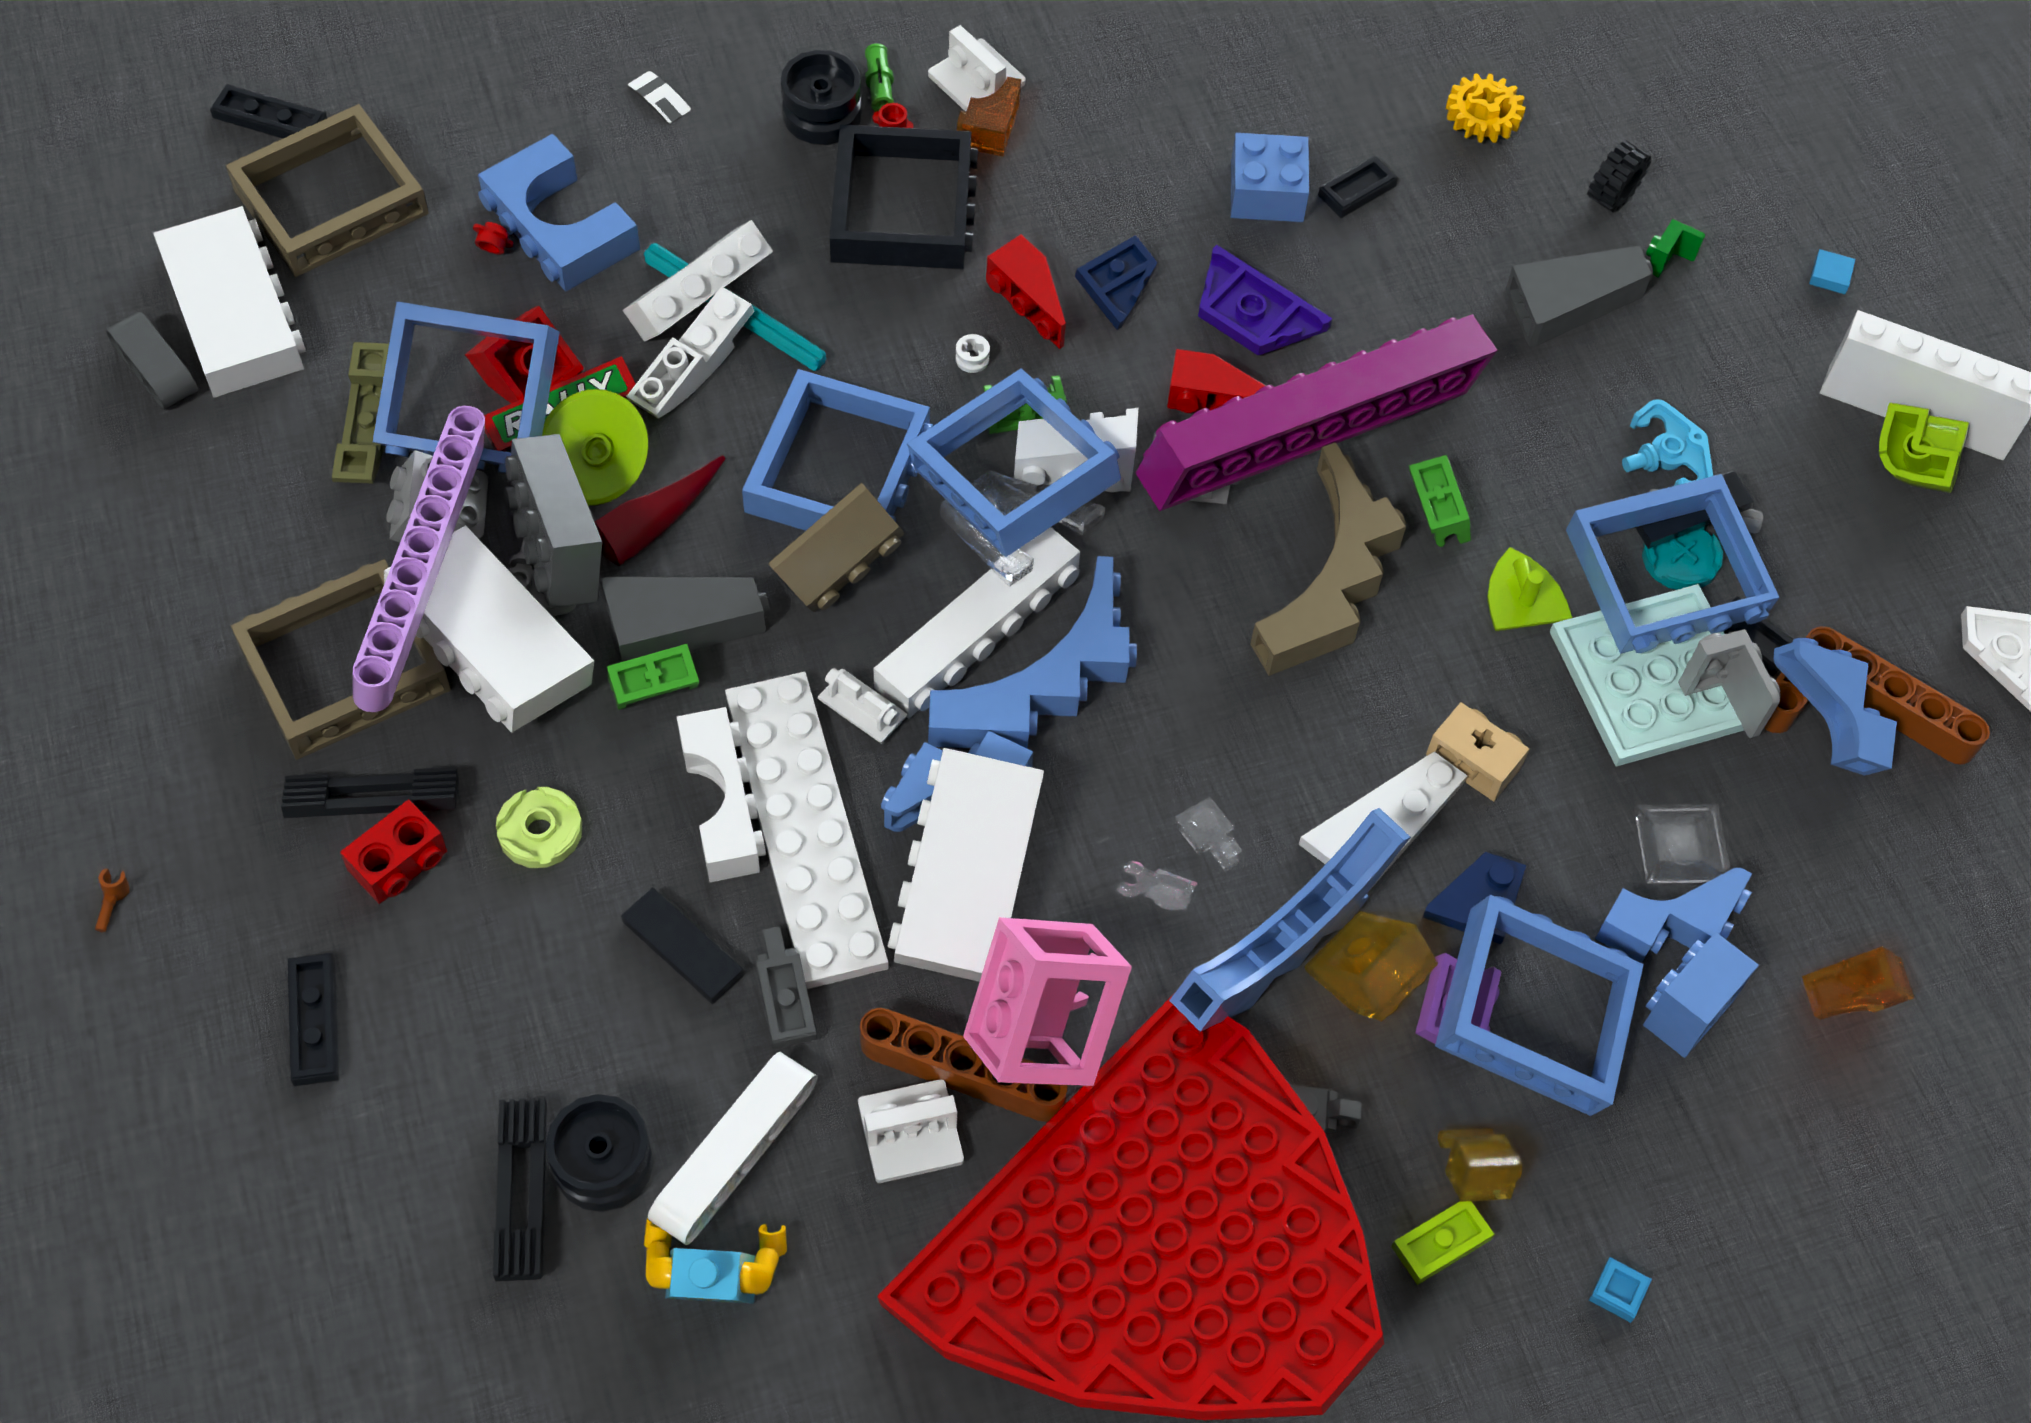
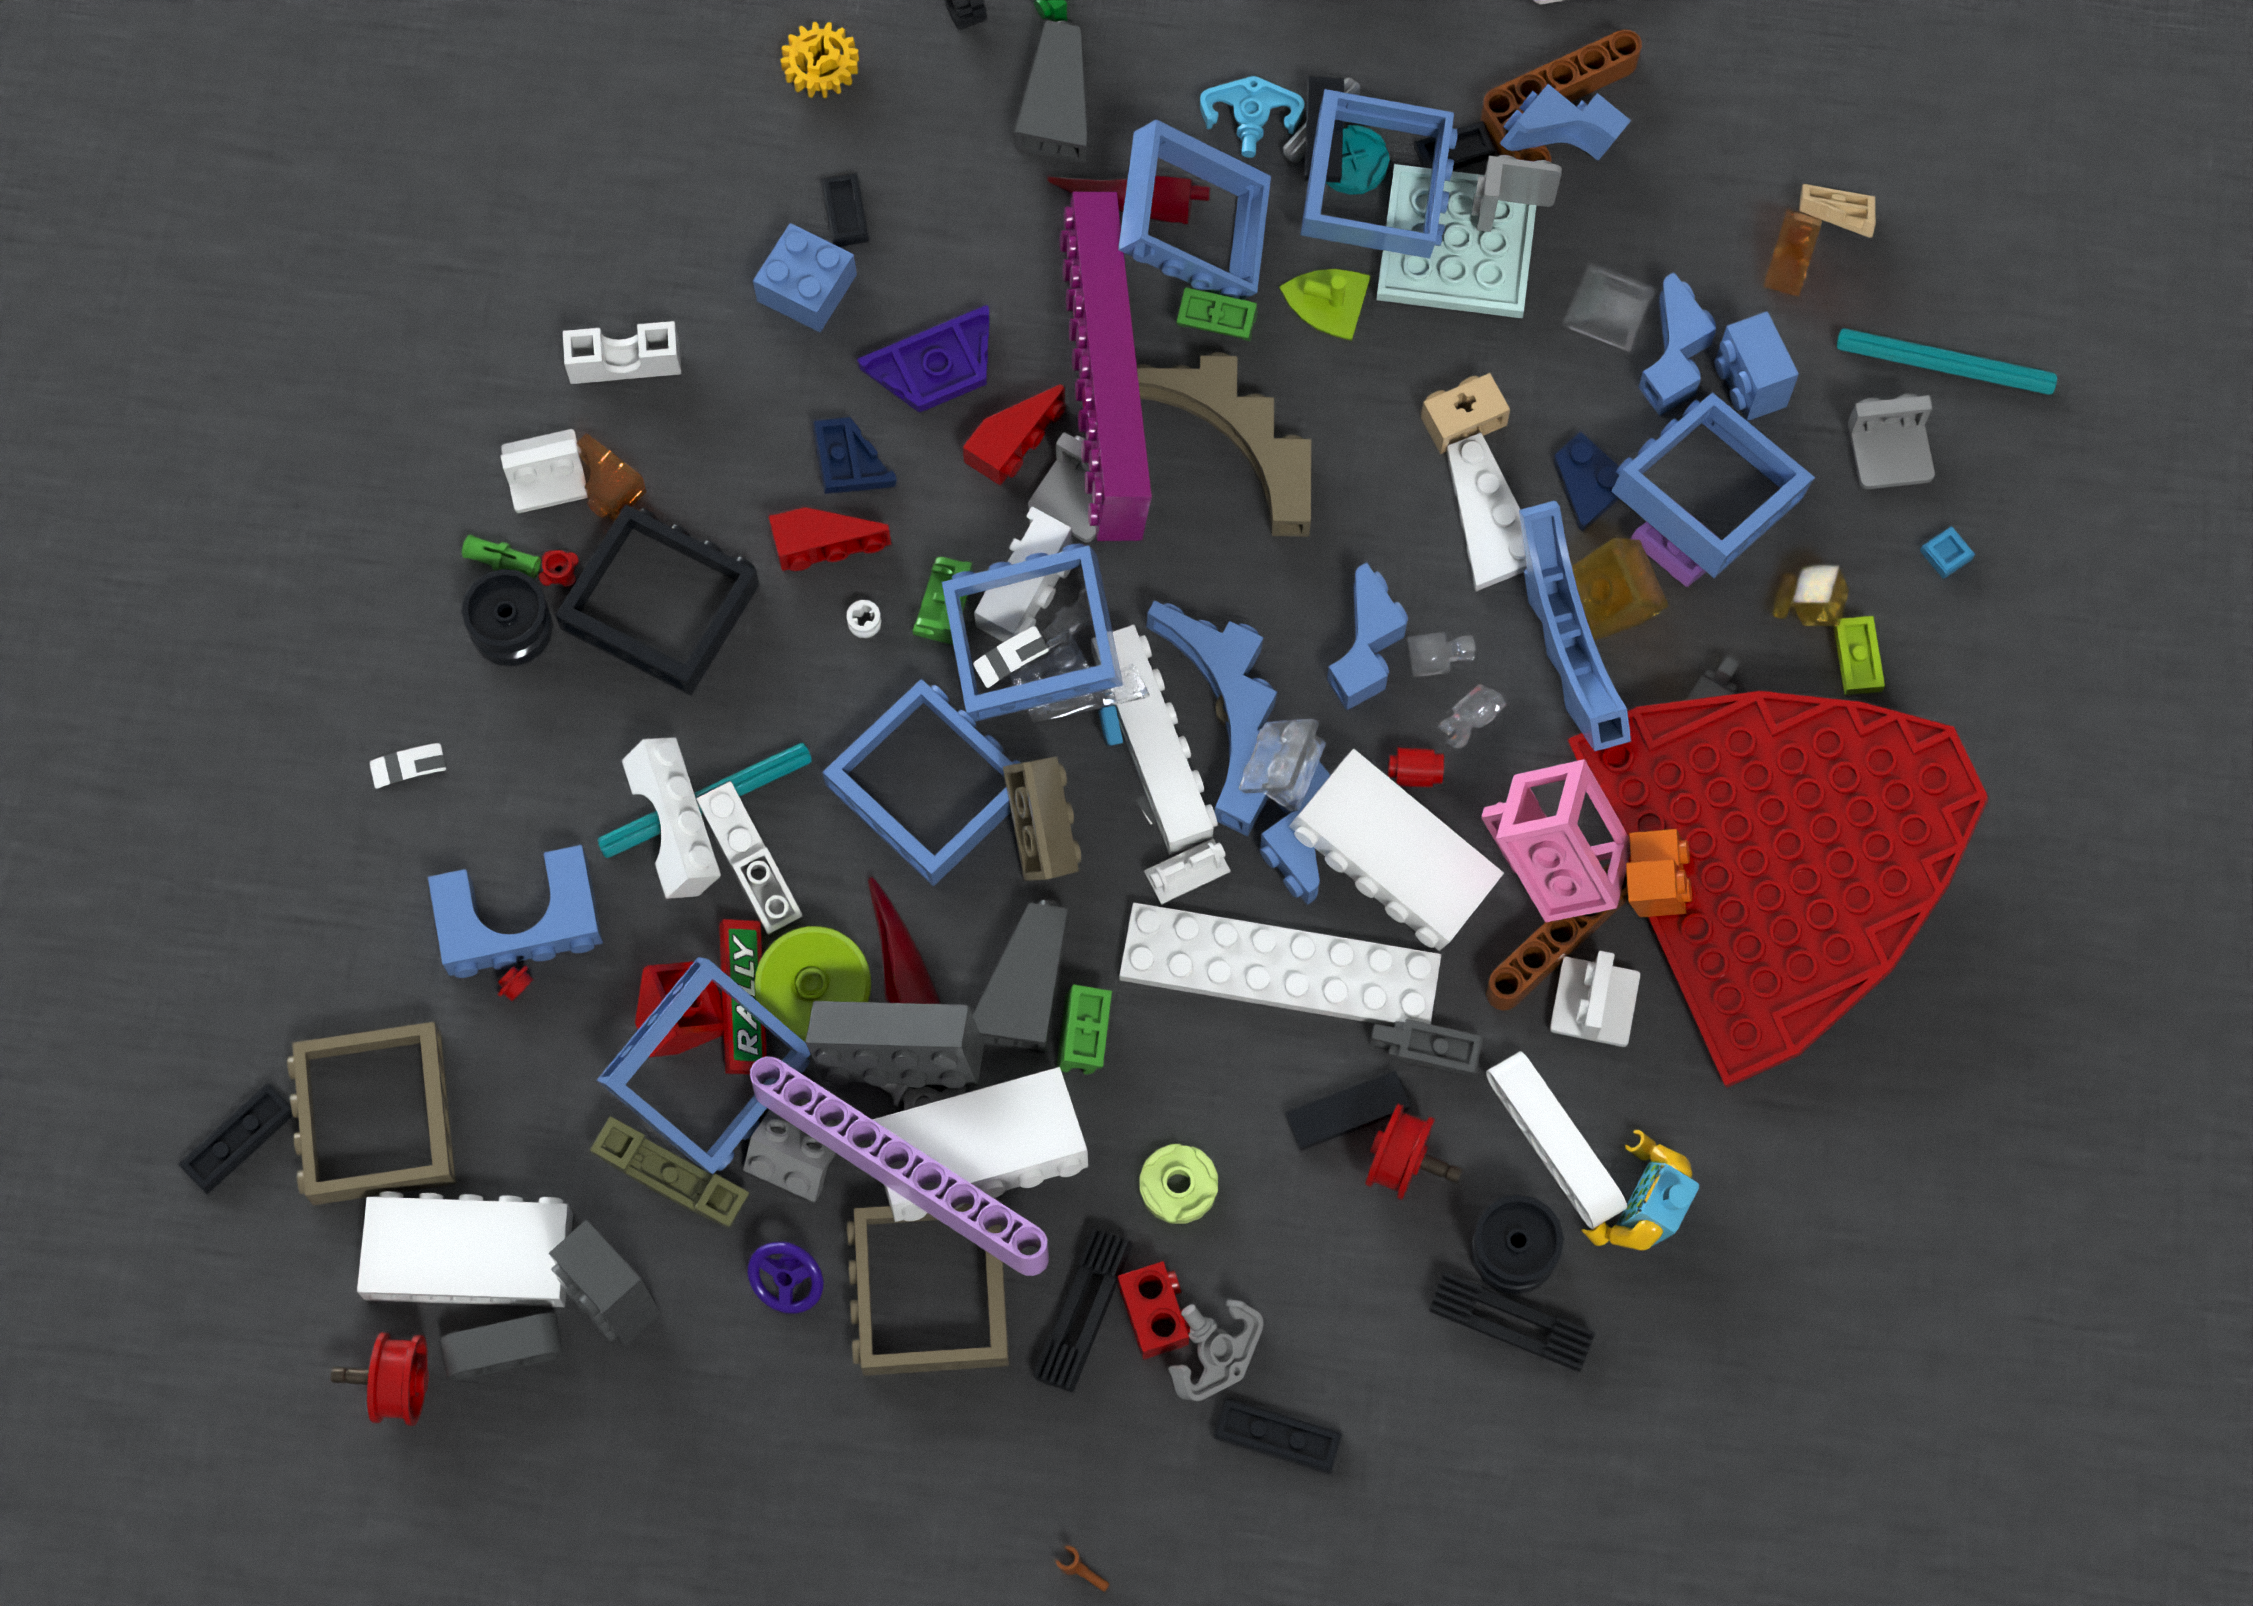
camera: 60 degrees left, 10 degrees up
white arch [676,707,766,882] -> none
none -> red wheel [331,1332,429,1426]
none -> dark grey brick [549,1219,661,1347]
none -> white arch [563,321,682,384]
none -> dark purple piece [748,1241,824,1314]
none -> white sticker [973,626,1049,688]
none -> dark red piece [1047,176,1211,225]
none -> dark azure tile [1098,705,1123,747]
none -> medium blue window [1118,119,1271,300]
none -> light grey piece [1168,1300,1264,1401]
none -> clear bracket [1239,718,1326,811]
none -> medium blue arch [1327,563,1408,711]
none -> red wheel [1365,1103,1463,1200]
none -> red brick [1388,747,1444,788]
none -> orange brick [1626,829,1692,917]
none -> tan wing [1799,184,1876,238]
none -> teal axle [1837,328,2057,395]
none -> light grey bracket [1848,394,1935,489]

